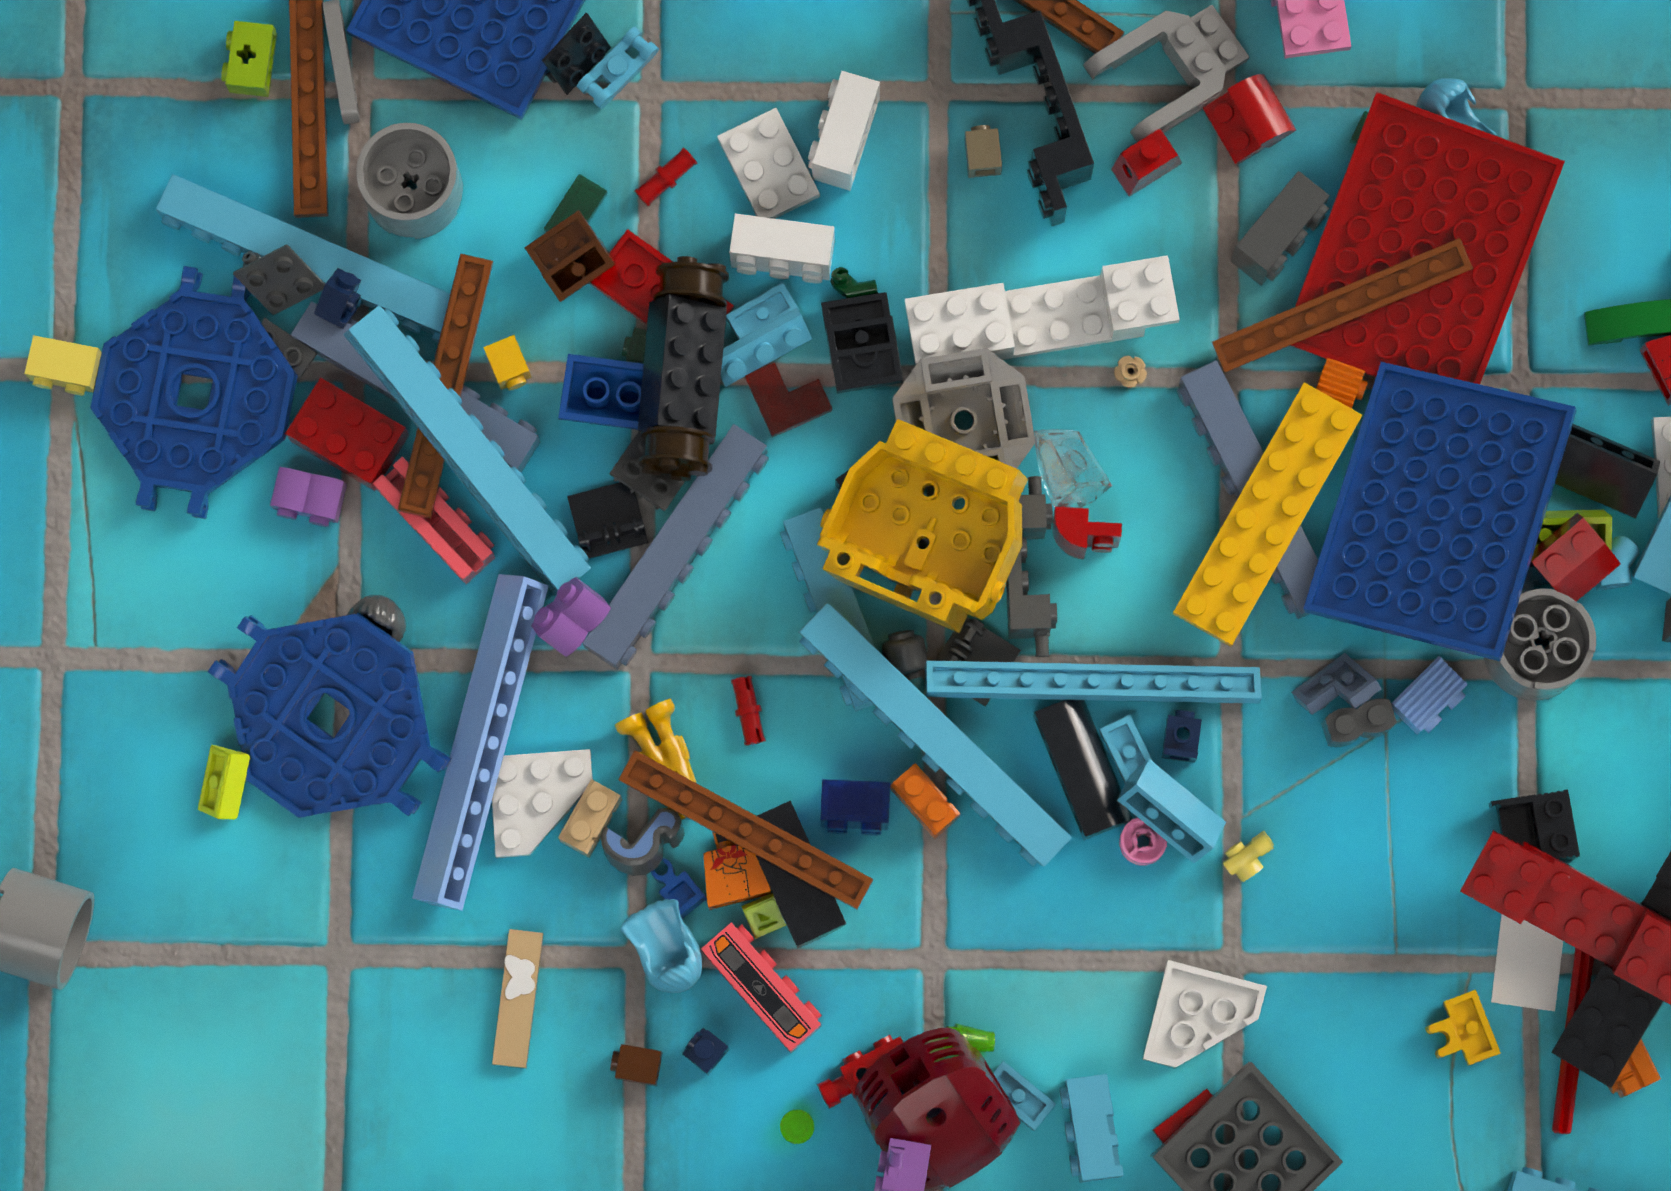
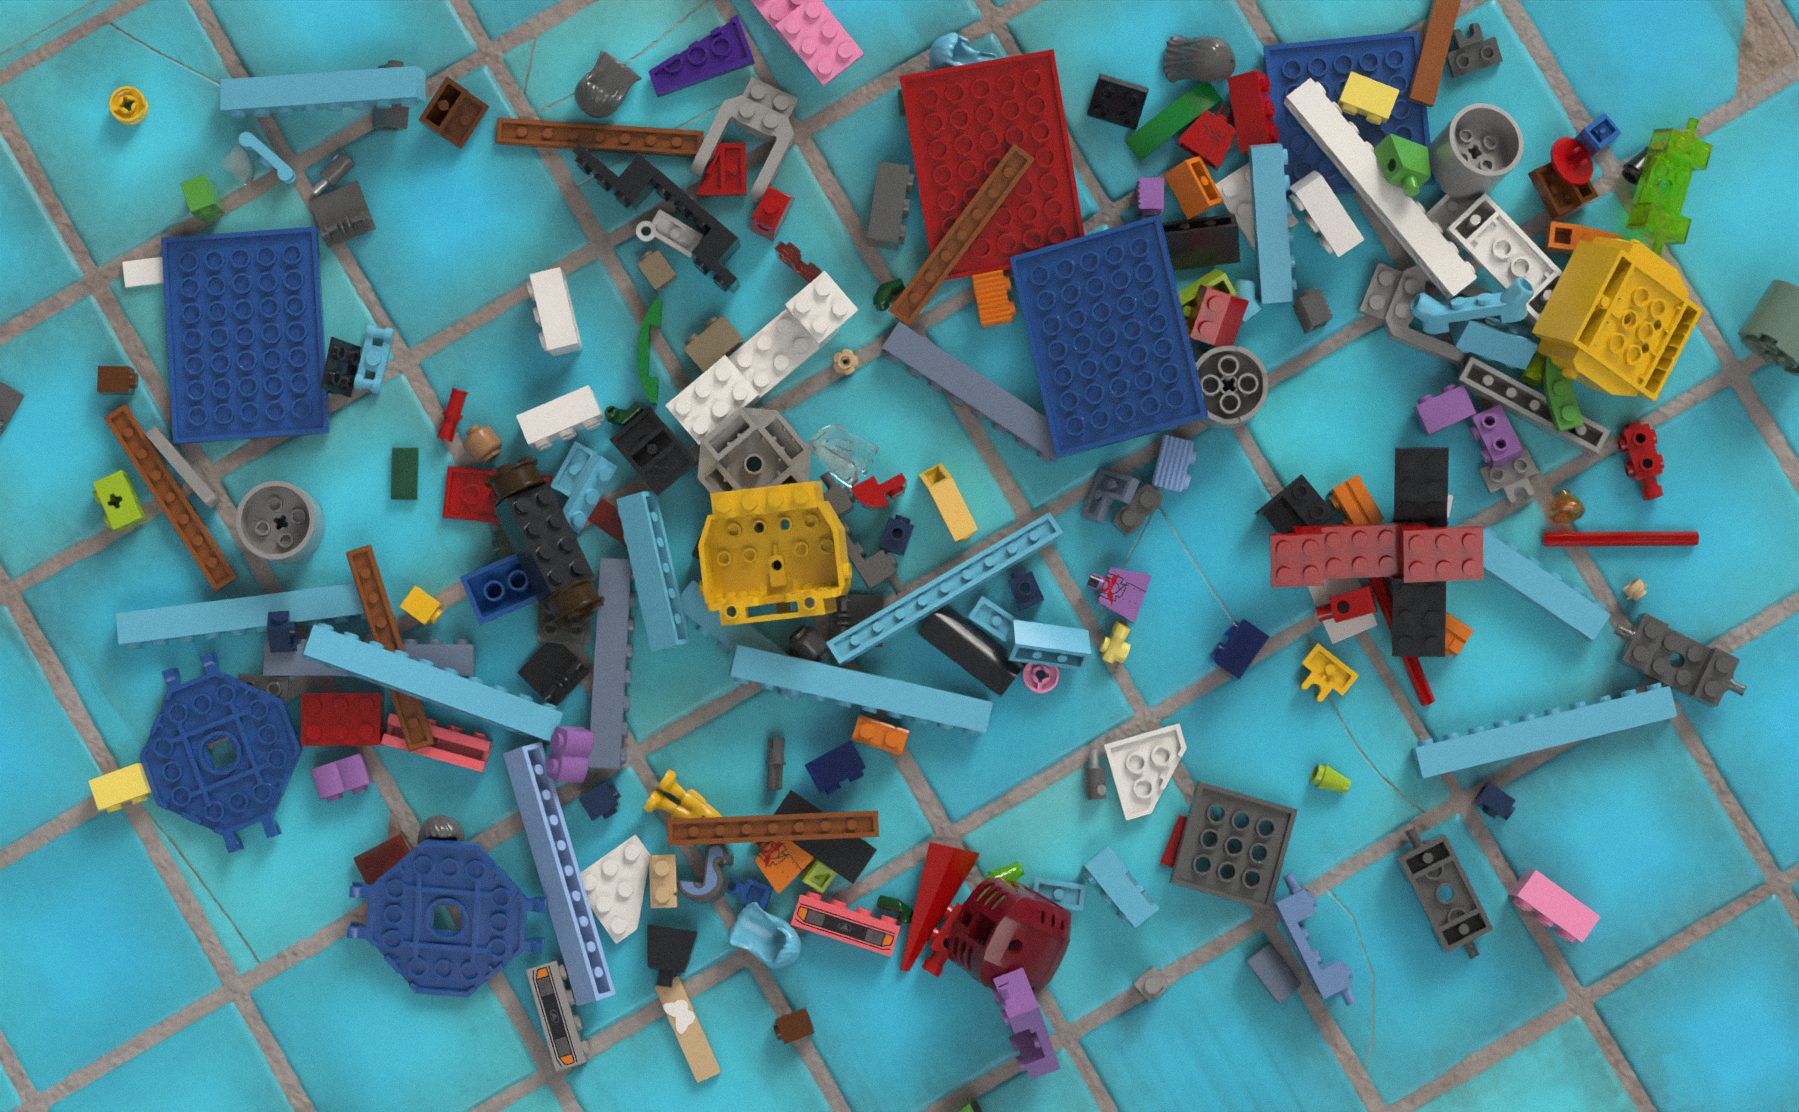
camera: 30 degrees left, 5 degrees up
neon yellow slope [198,745,250,820] -> none
dark grey hinge [233,244,325,316] -> none
reddish brown brick [524,210,616,302] -> none
dark blue brick [682,1028,729,1076] -> none
white plate [717,108,820,219] -> none
red pin [731,676,766,746] -> none
clear neon green tile [780,1110,814,1144] -> none
yellow plate [1172,382,1362,647] -> none
red brick [1203,74,1297,165] -> none
none -> clear red plate [353,834,410,885]
none -> medium nougat head [463,424,502,464]
none -> brick [526,960,591,1071]
none -> dark blue brick [578,782,621,821]
none -> medium azure brick [616,491,691,652]
none -> white hinge [636,209,704,259]
none -> green slope [637,299,663,406]
none -> black torso [647,924,698,988]
none -> dark tan brick [683,315,744,373]
none -> red wing [697,143,747,197]
none -> dark grey axle [765,738,786,791]
none -> clear red plate [775,241,822,283]
none -> dark green arm [873,278,905,311]
none -> dark green arm [877,895,913,924]
none -> dark blue brick [879,515,914,557]
none -> red wedge [900,842,979,972]
none -> yellow slope [918,463,978,542]
none -> dark grey piece [1085,749,1106,800]
none -> medium lavender torso [1086,567,1152,623]
none -> black bracket [1087,73,1149,130]
none -> medium lavender brick [1135,178,1164,220]
none -> orange brick [1164,156,1224,220]
none -> clear blue brick [1209,618,1270,681]
none -> lime cone [1310,764,1351,794]
none -> red torso [1315,586,1378,623]
none -> orange brick [1328,474,1384,525]

